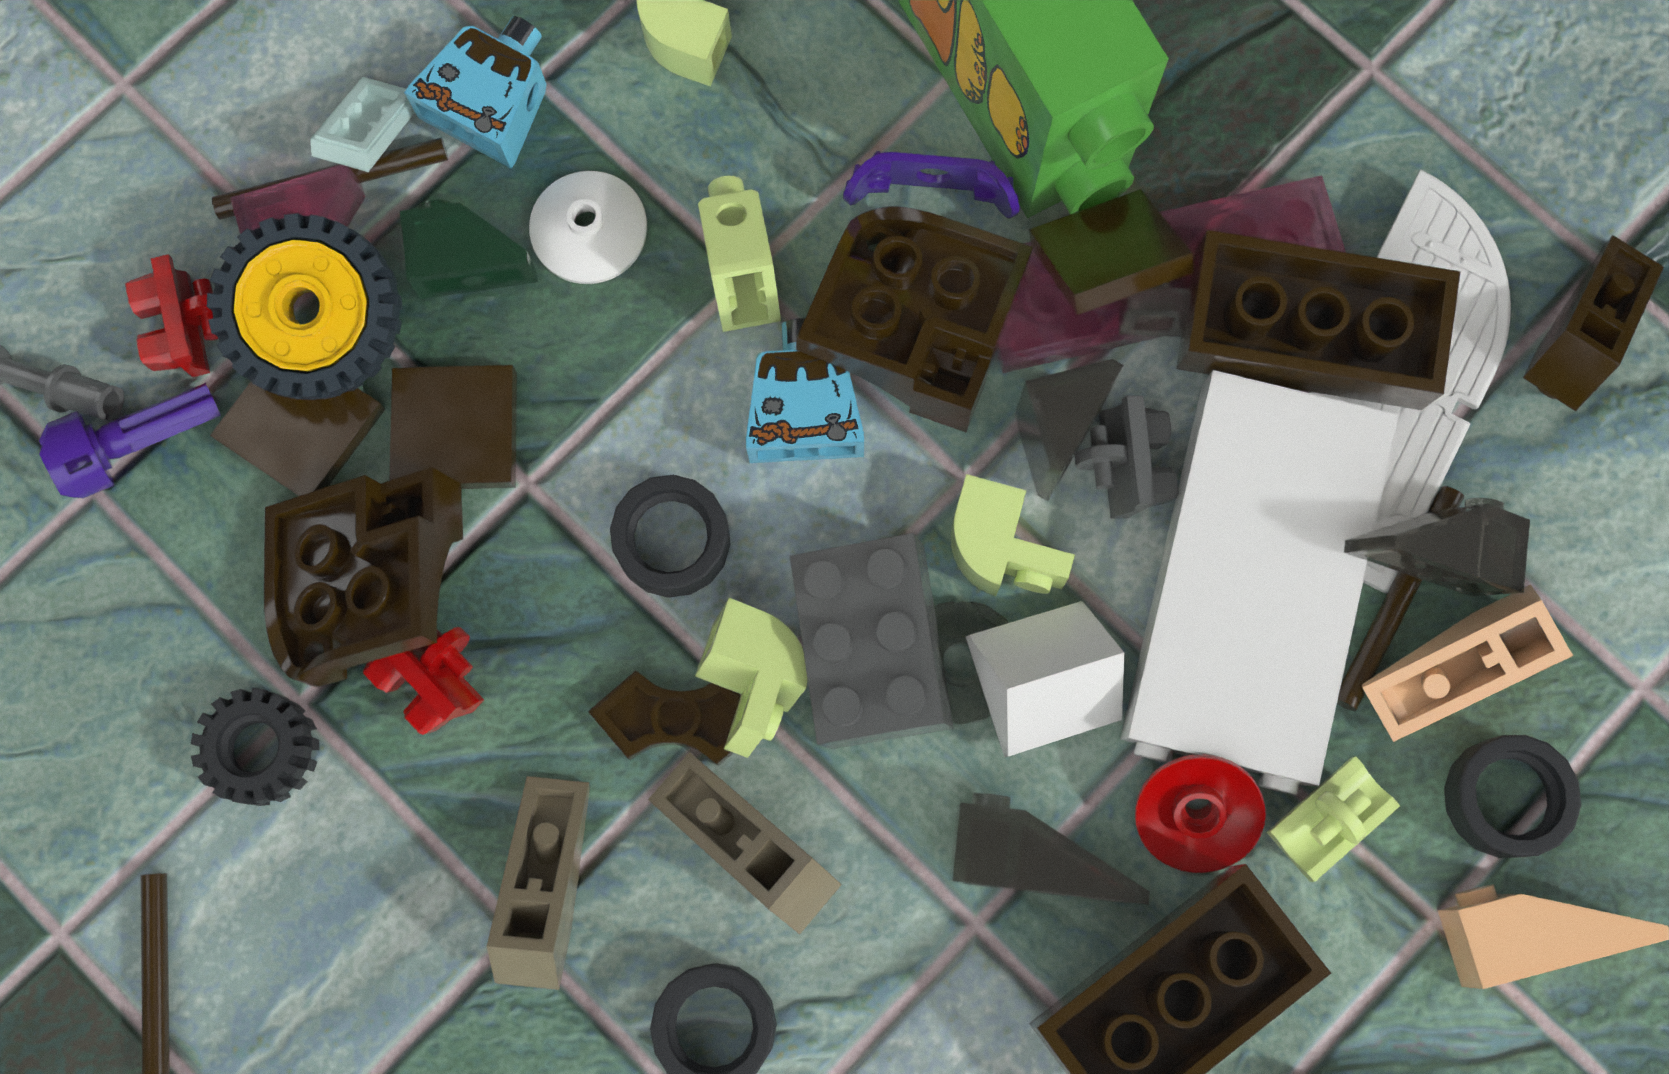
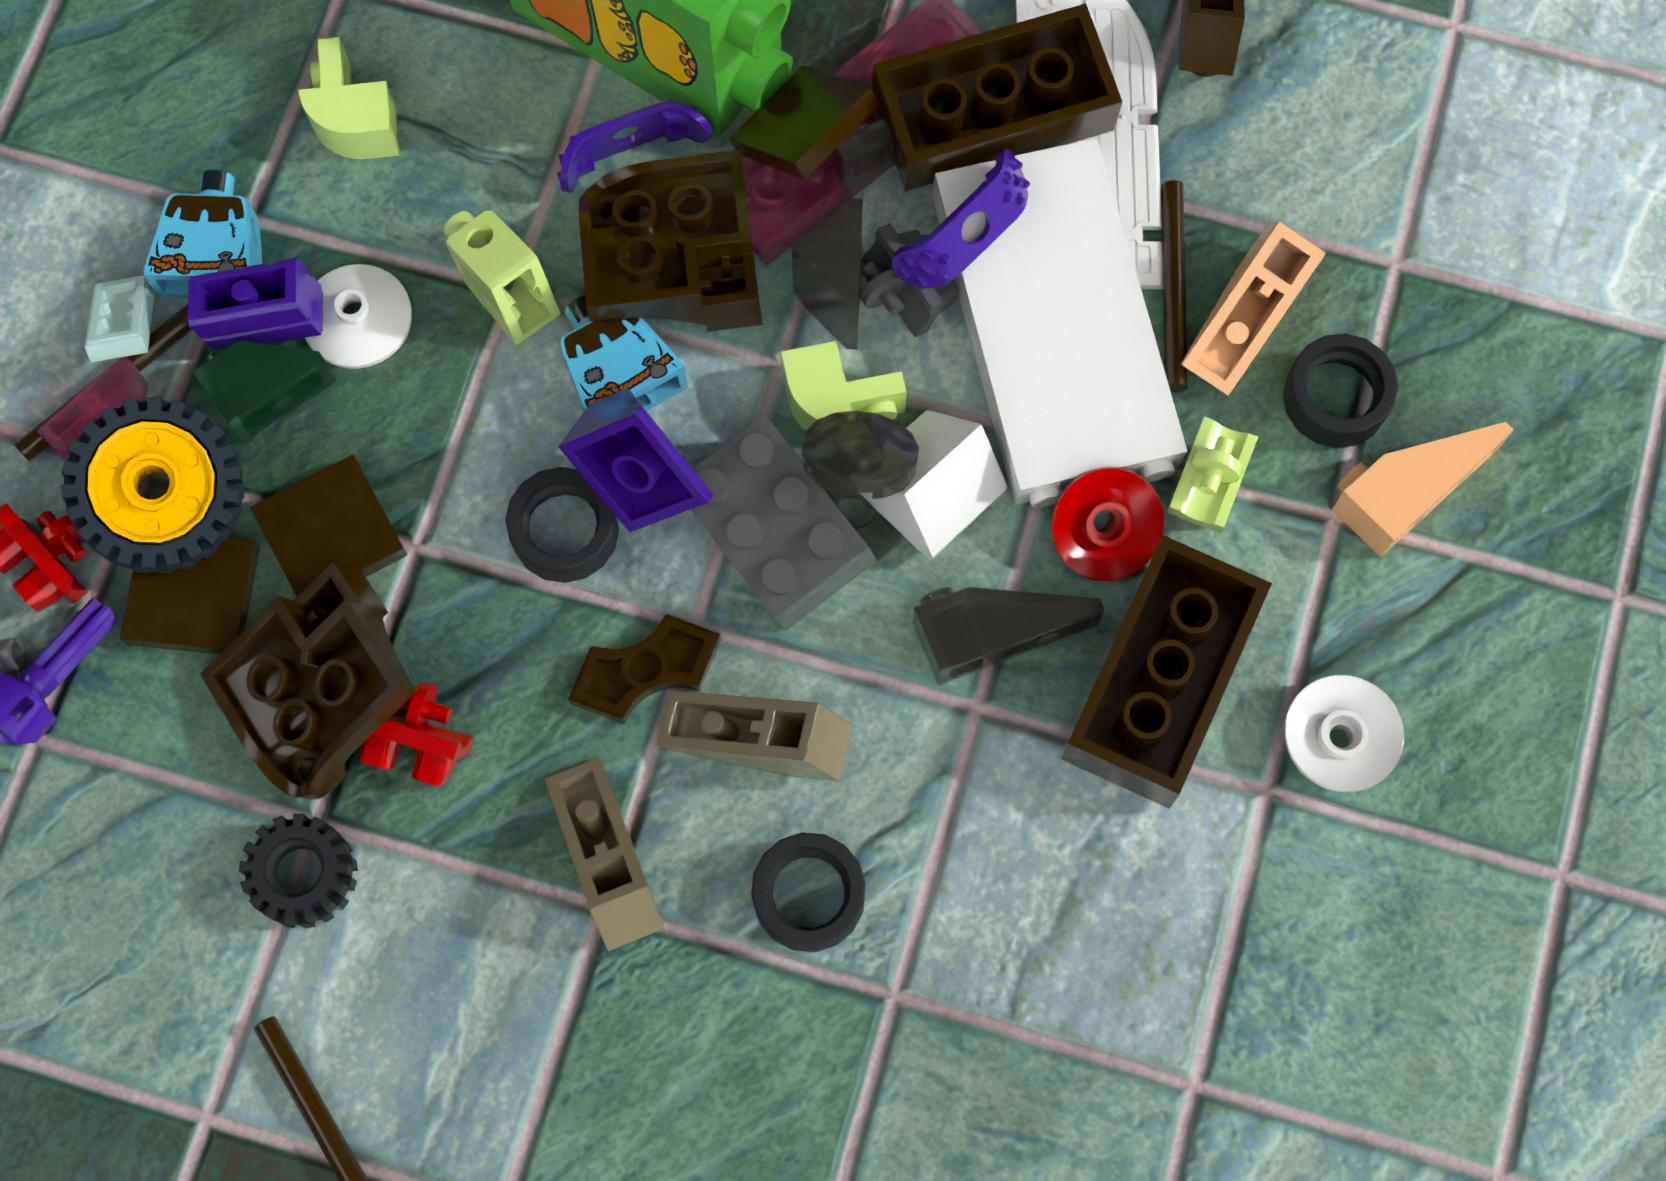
camera: 30 degrees left, 5 degrees down
yellowish green brick [695,598,808,758] -> none
clear smoke slope [1344,498,1530,597] -> none
none -> dark purple brick [188,257,323,353]
none -> dark purple slope [558,388,713,532]
none -> clear smoke tile [802,410,919,499]
none -> dark purple piece [892,148,1030,289]

